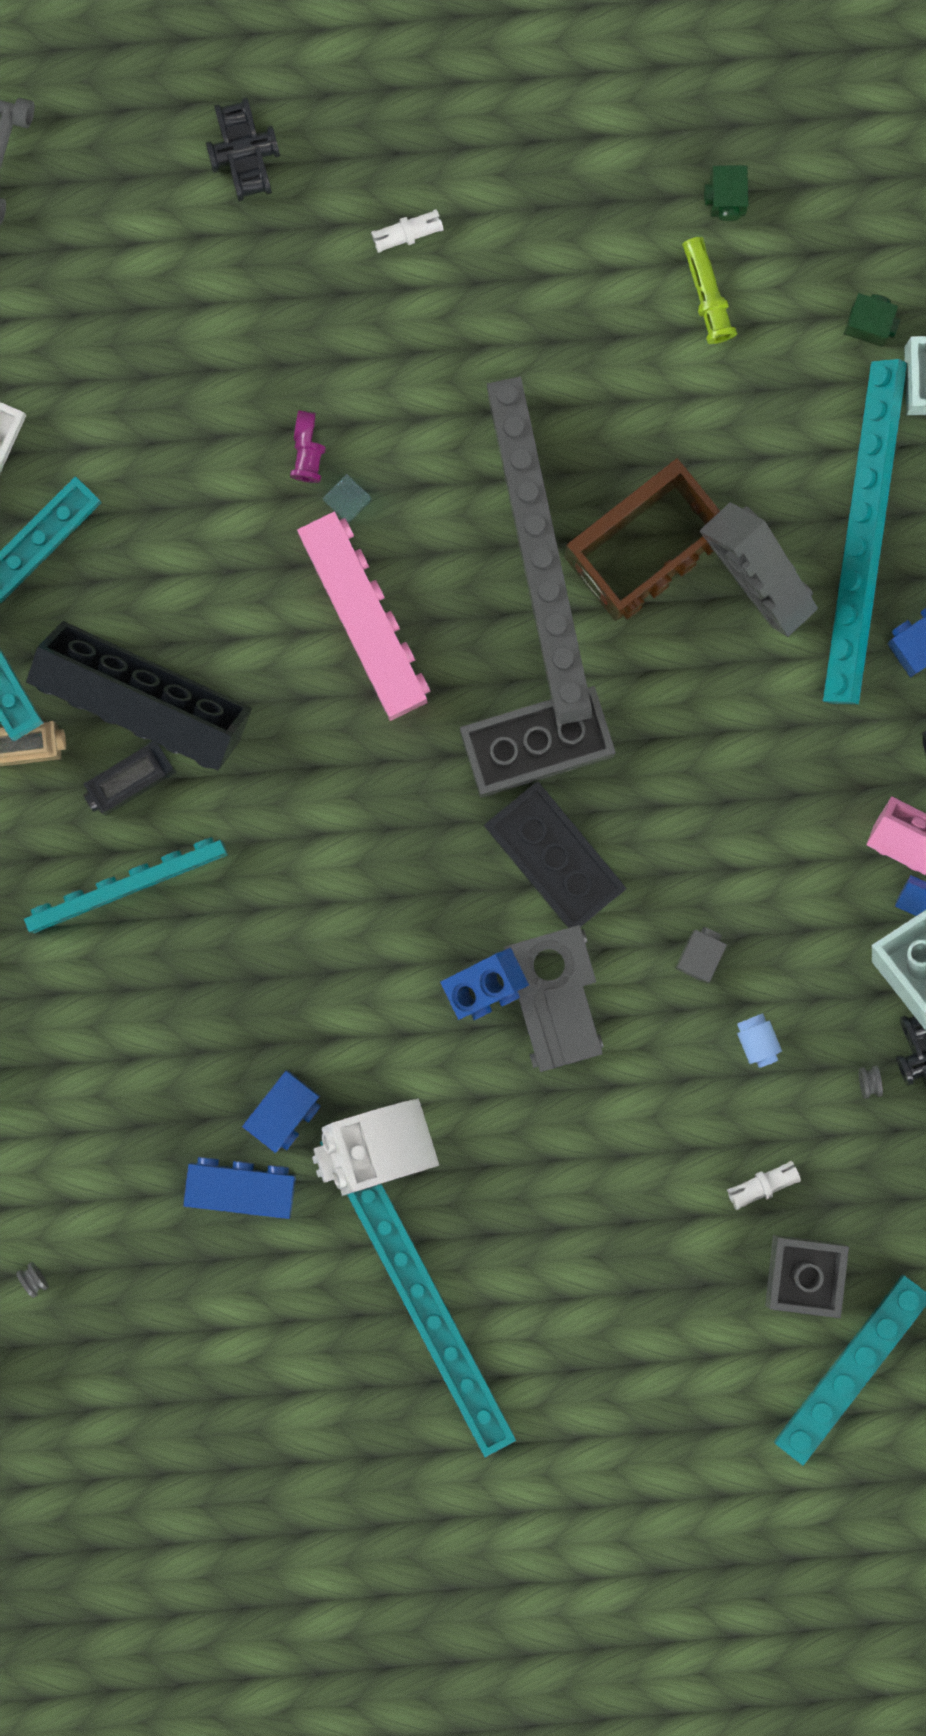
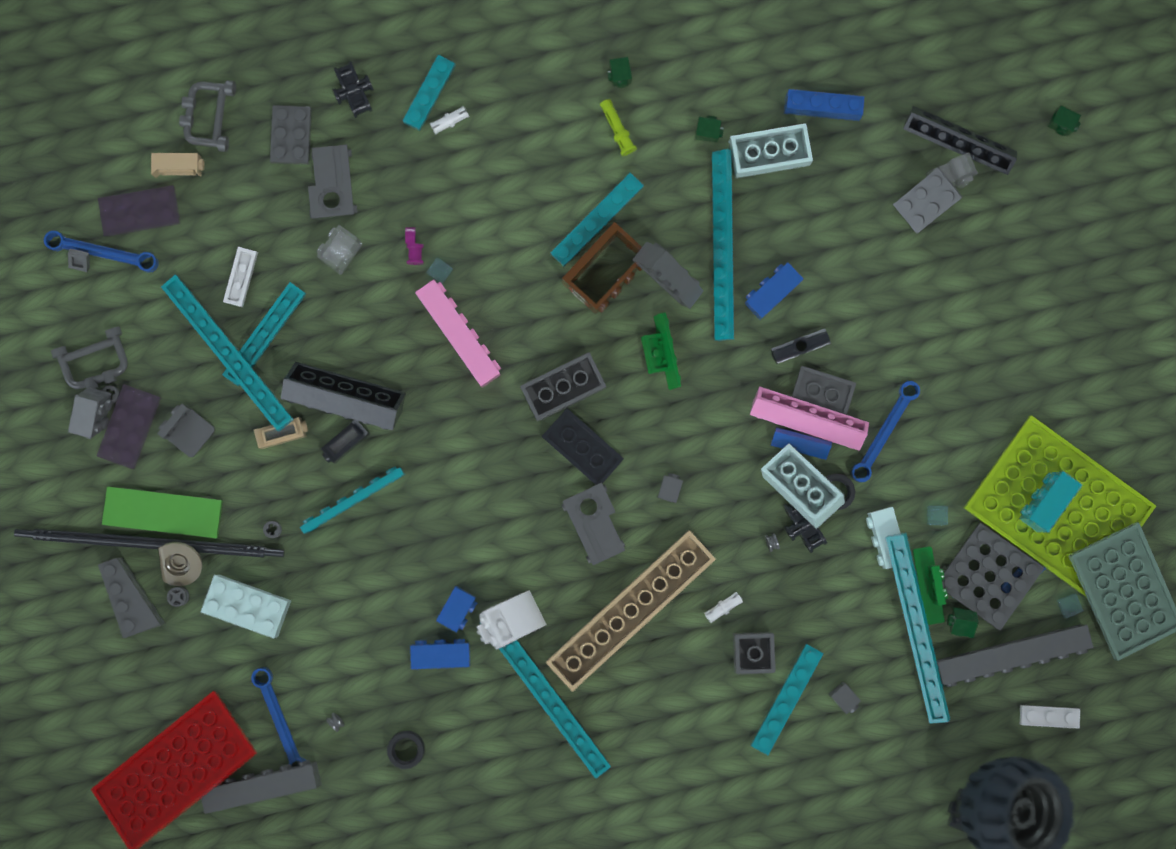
camera: 15 degrees left, 0 degrees up
blue brick [440,947,529,1020] -> none
dark grey brick [487,377,592,725] -> none
light blue brick [737,1013,782,1068] -> none
none -> dark grey plate [270,106,312,165]
none -> dark grey piece [308,145,358,219]
none -> clear brick [317,225,363,275]
none -> black tyre [387,731,425,769]
none -> teal plate [403,55,456,131]
none -> tan brick [546,530,716,692]
none -> teal plate [550,173,644,267]
none -> green bracket [641,312,681,390]

